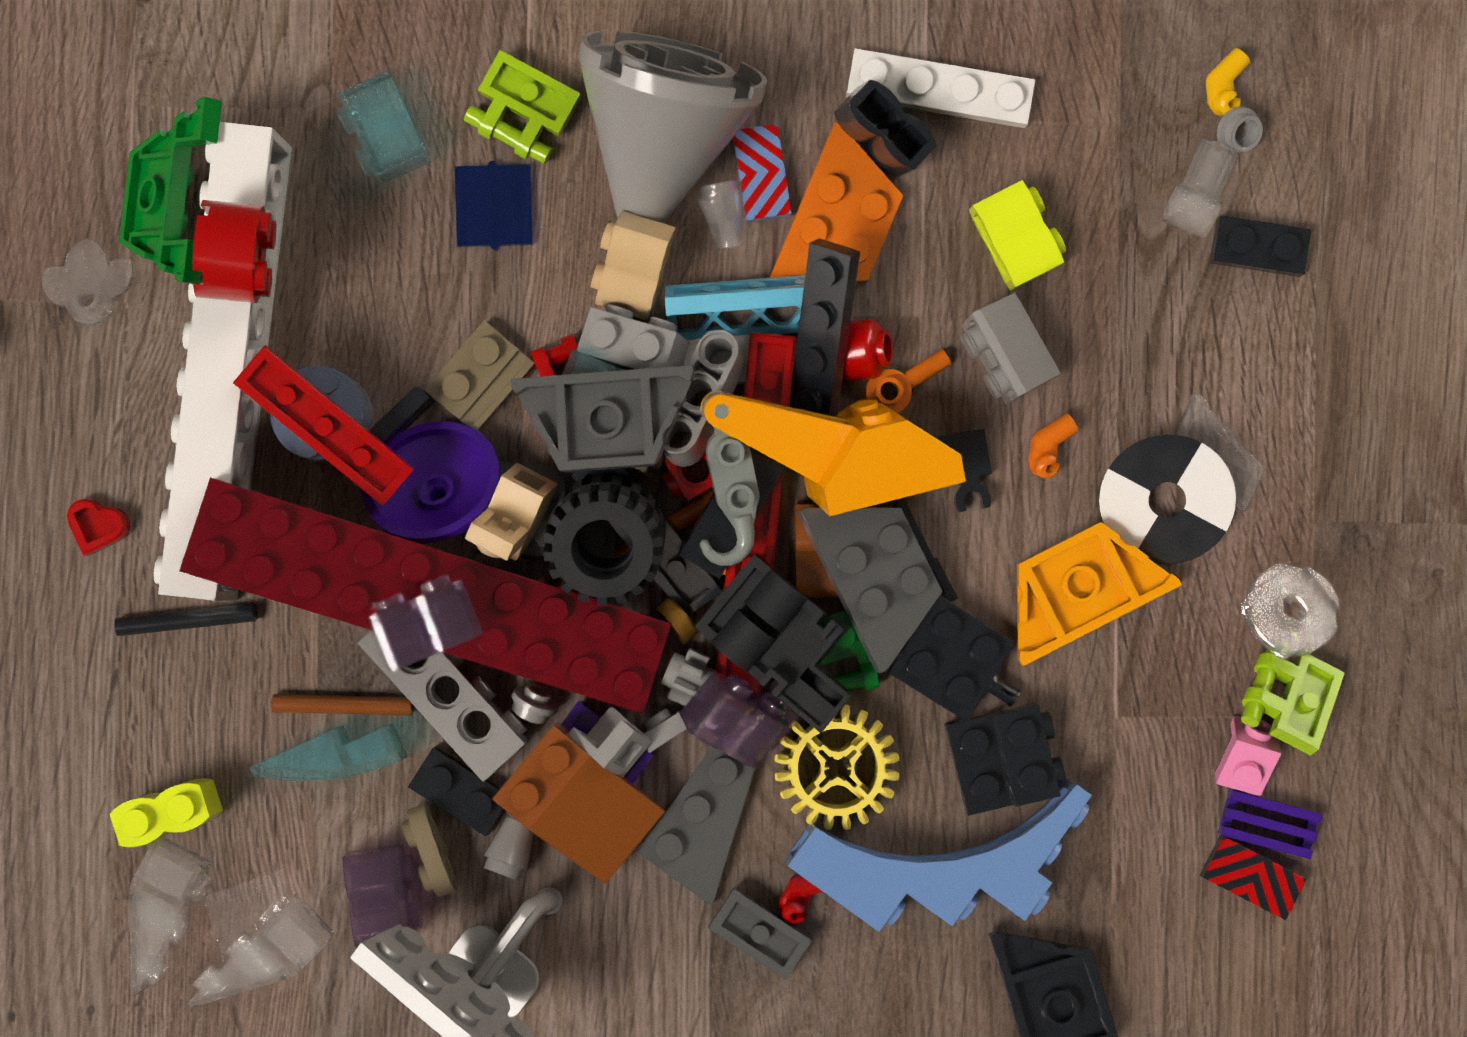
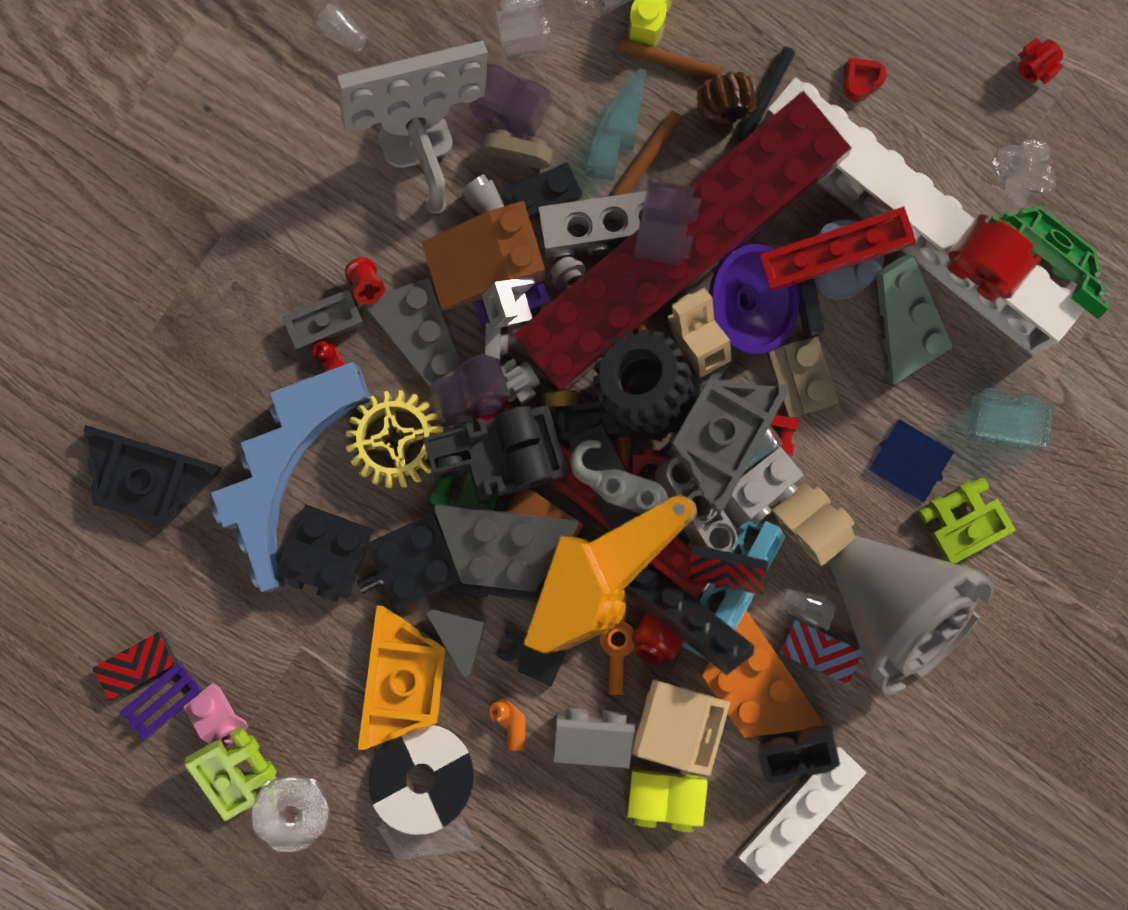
camera: 125 degrees right, 5 degrees down
none -> red bush [344,257,385,305]
none -> dark grey slope [426,610,486,678]
none -> dark orange bar [619,38,722,79]
none -> tan slope [631,680,731,776]
none -> black tile [689,544,769,596]
none -> reddish brown gear [696,72,757,126]
none -> sand green wing [876,254,953,385]

